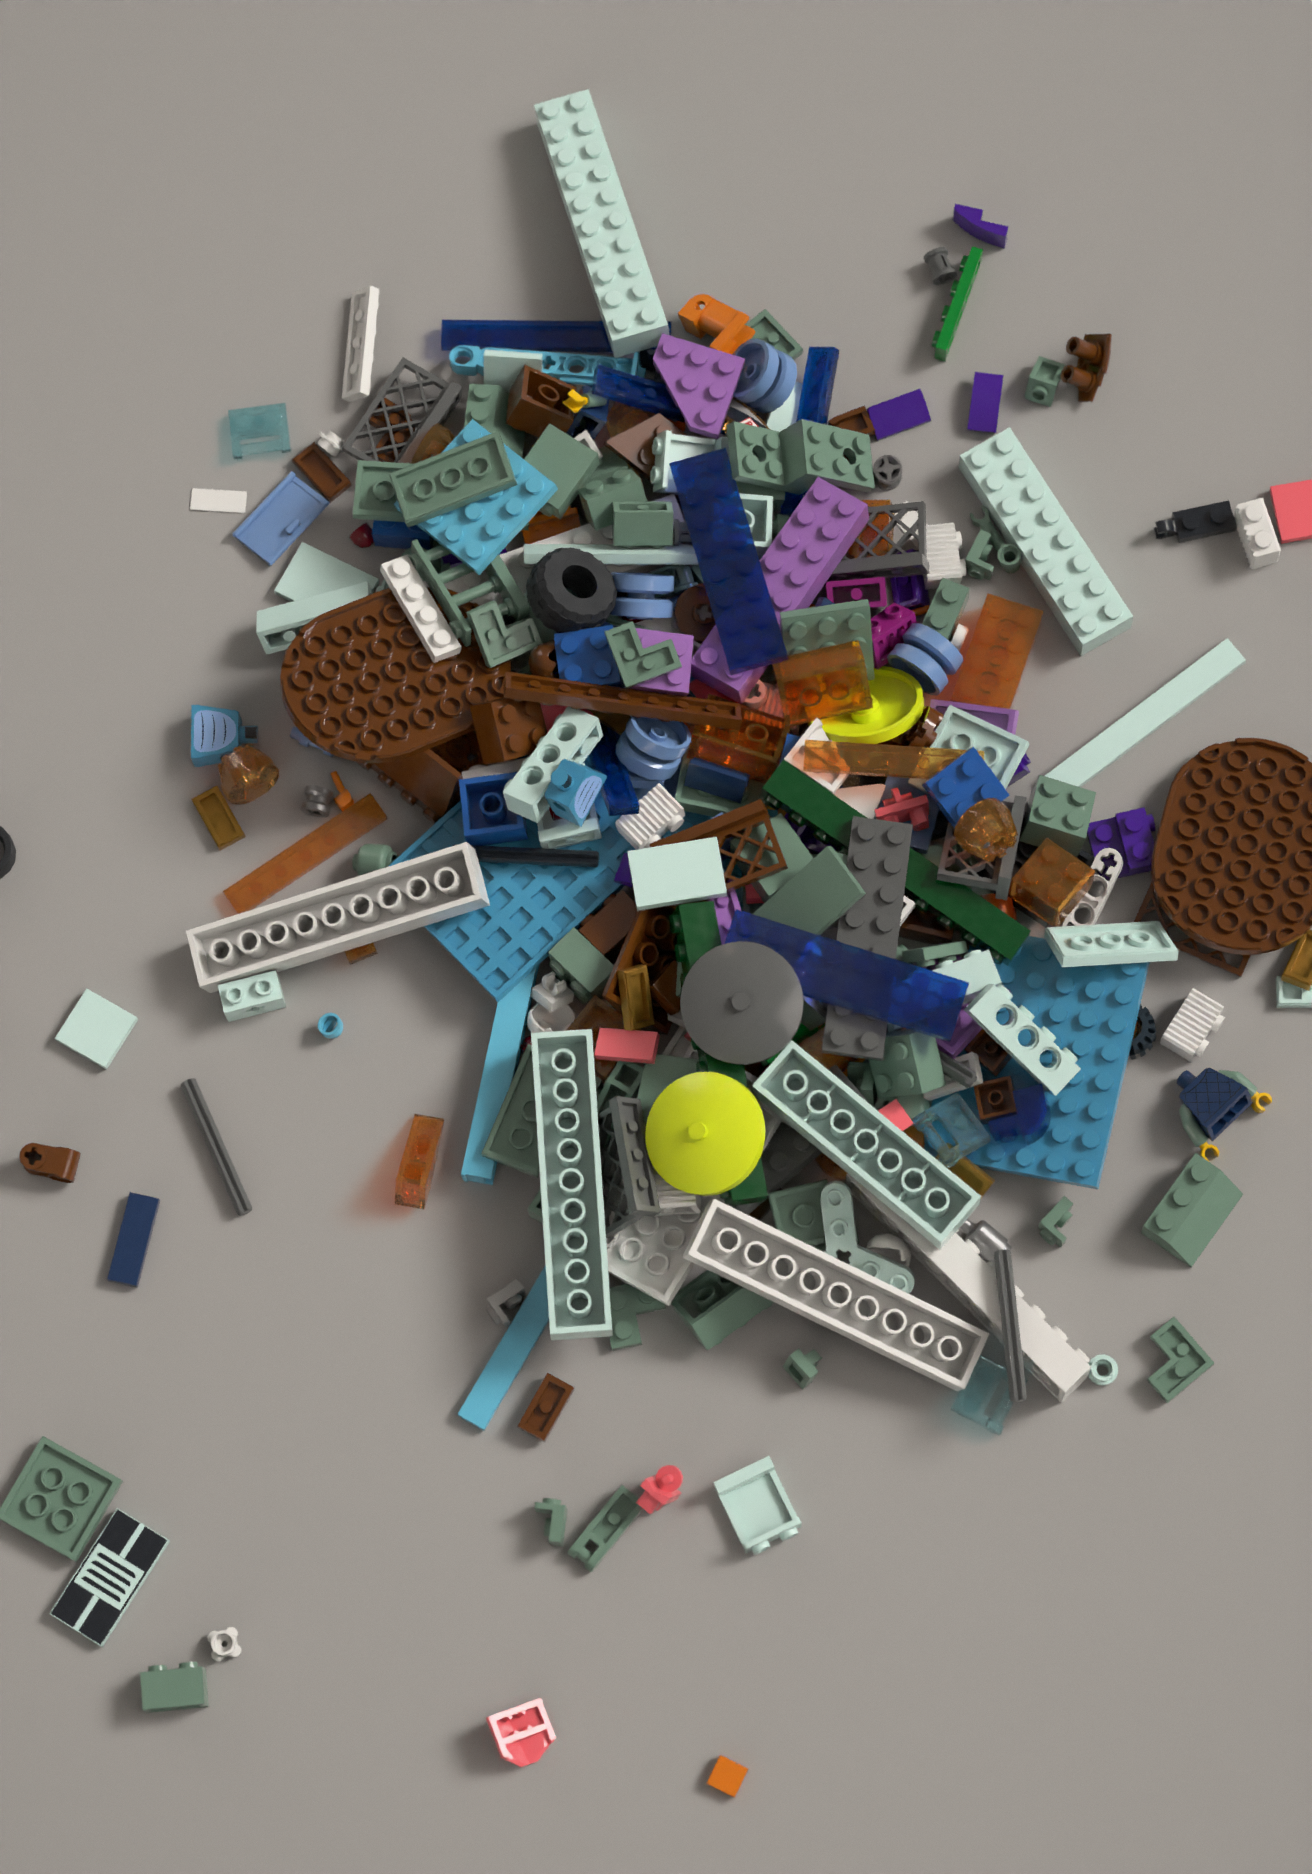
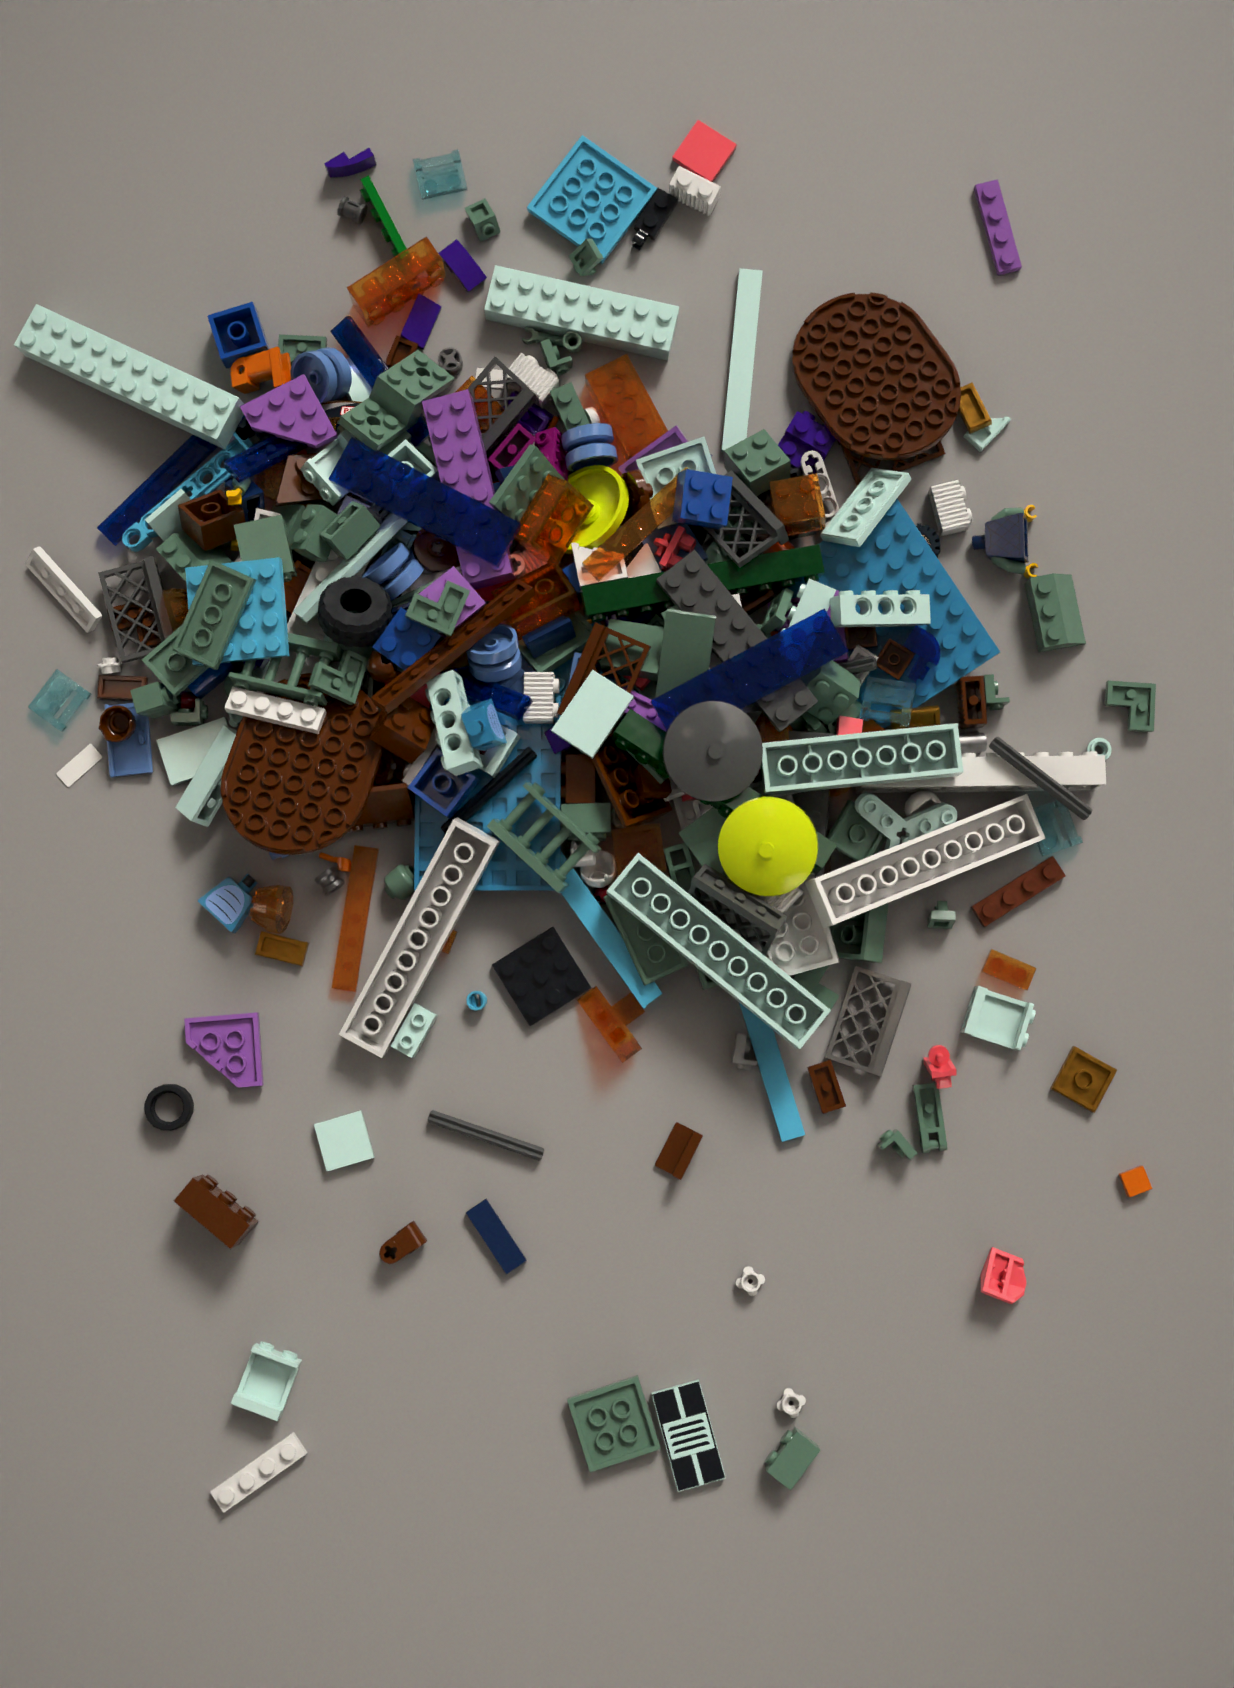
camera: 55 degrees left, 10 degrees up
coral tile [594,1028,660,1064] -> none
pearl gold tile [617,964,654,1031] -> none
clear orange piece [954,798,1018,862] -> none
reddish brown connector [1061,333,1112,402] -> none
none -> reddish brown hair [99,705,136,743]
none -> sand green brick [130,682,181,719]
none -> sand green bracket [171,698,208,726]
none -> medium lavender plate [184,1012,264,1088]
none -> blue brick [207,301,269,369]
none -> clear orange brick [347,236,446,327]
none -> clear light blue plate [413,149,467,200]
none -> sand green fence [487,782,601,893]
none -> black plate [492,927,591,1026]
none -> medium azure plate [527,135,657,264]
none -> sand green bracket [569,238,603,276]
none -> clear orange tile [611,993,645,1026]
none -> reddish brown panel [655,1122,703,1180]
none -> white plate [736,1266,765,1296]
none -> dark grey fence [825,966,911,1077]
none -> reddish brown brick [955,676,987,729]
none -> copper plate [971,856,1066,927]
none -> clear orange plate [981,949,1037,991]
none -> pearl gold tile [1050,1046,1117,1113]

